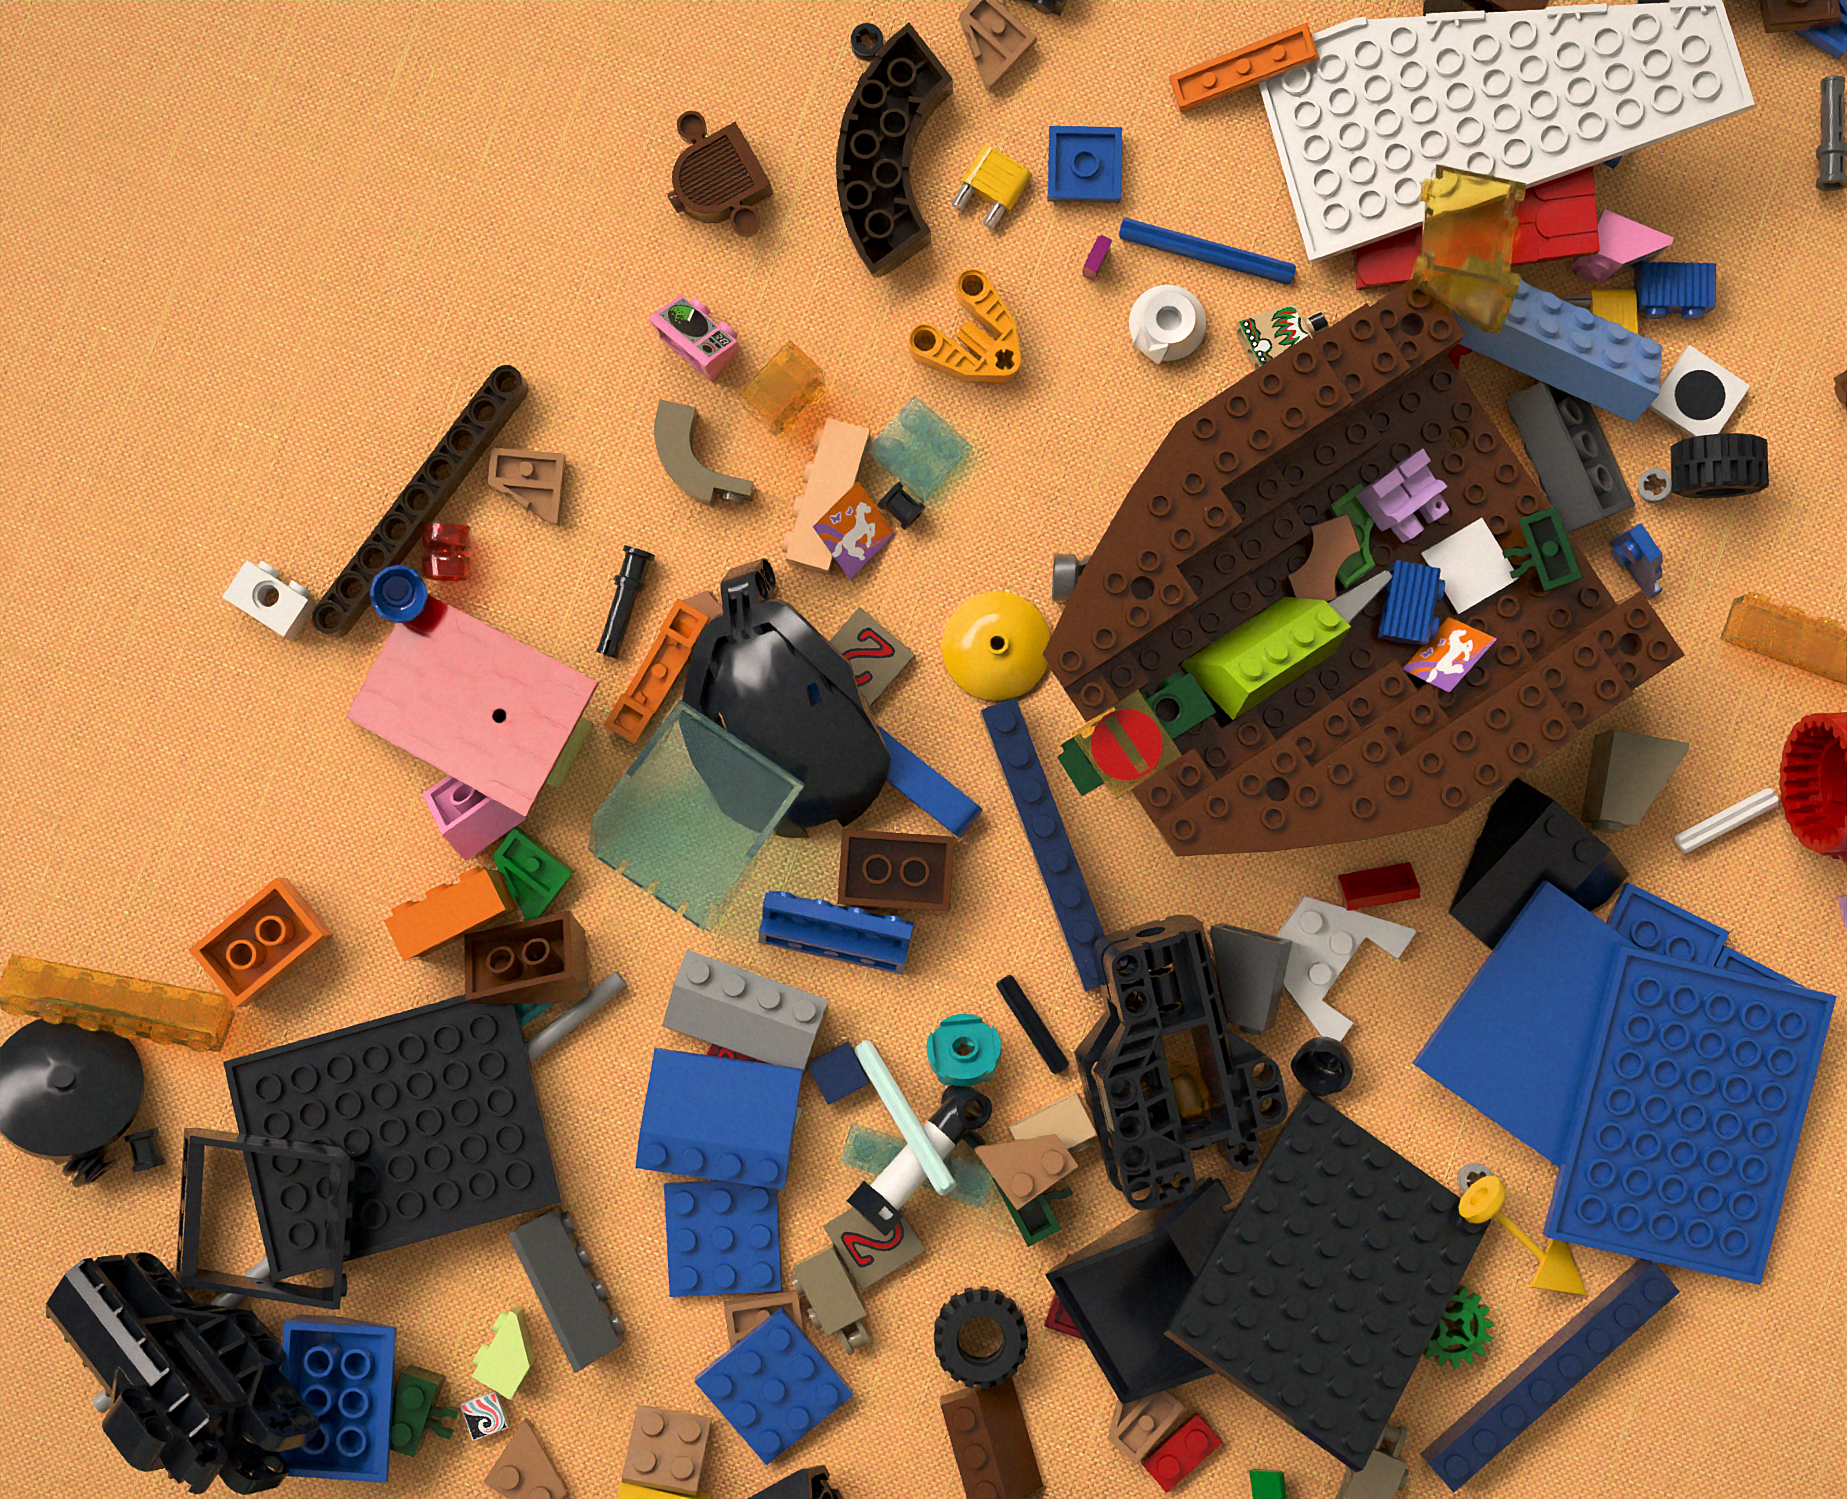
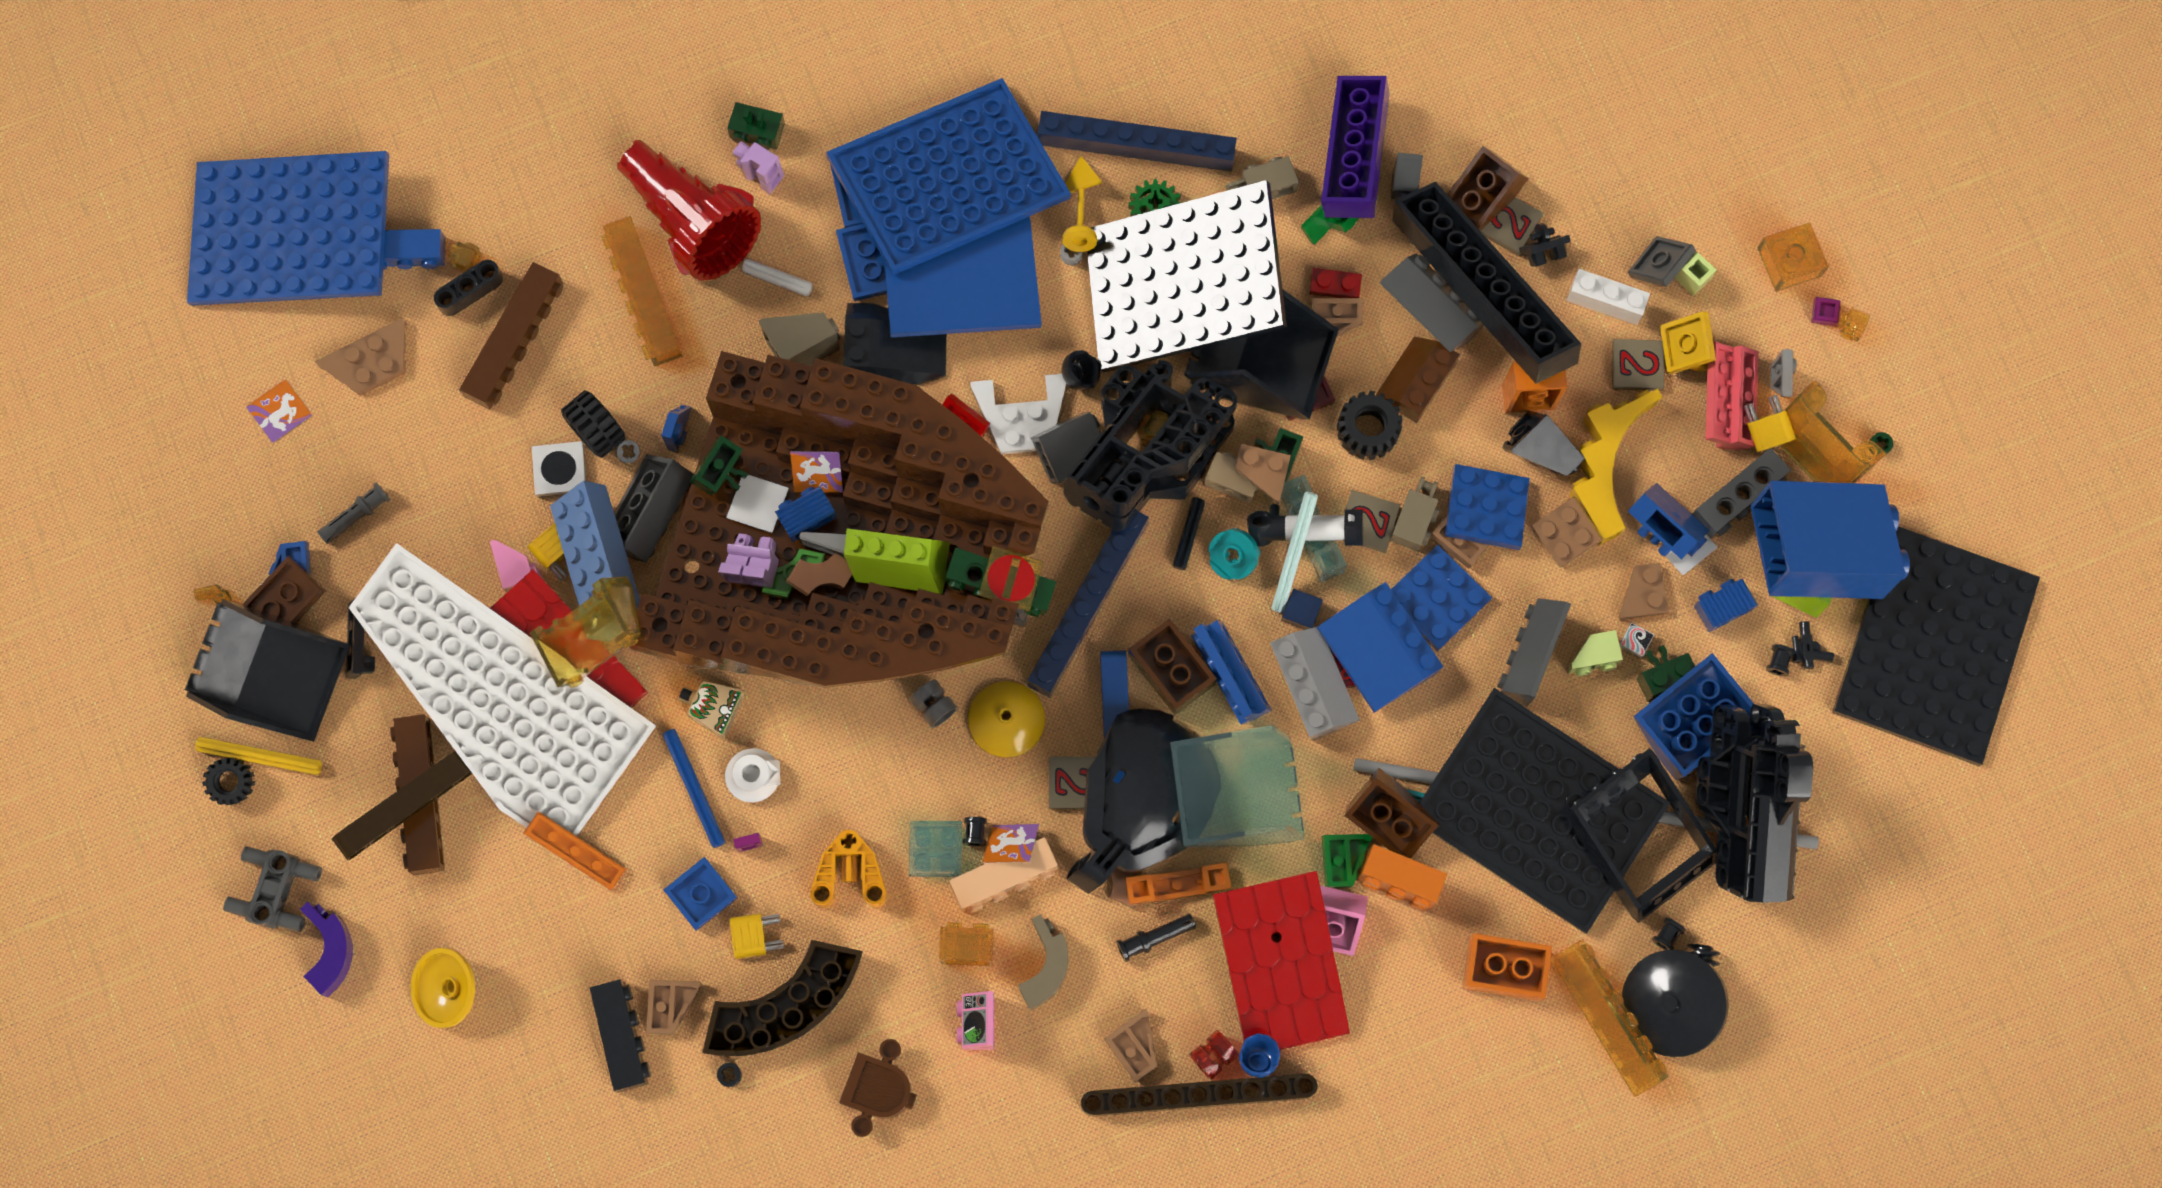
camera: 135 degrees left, 10 degrees down
white brick [222,560,317,641] -> none
blue brick [1634,261,1716,320] -> none

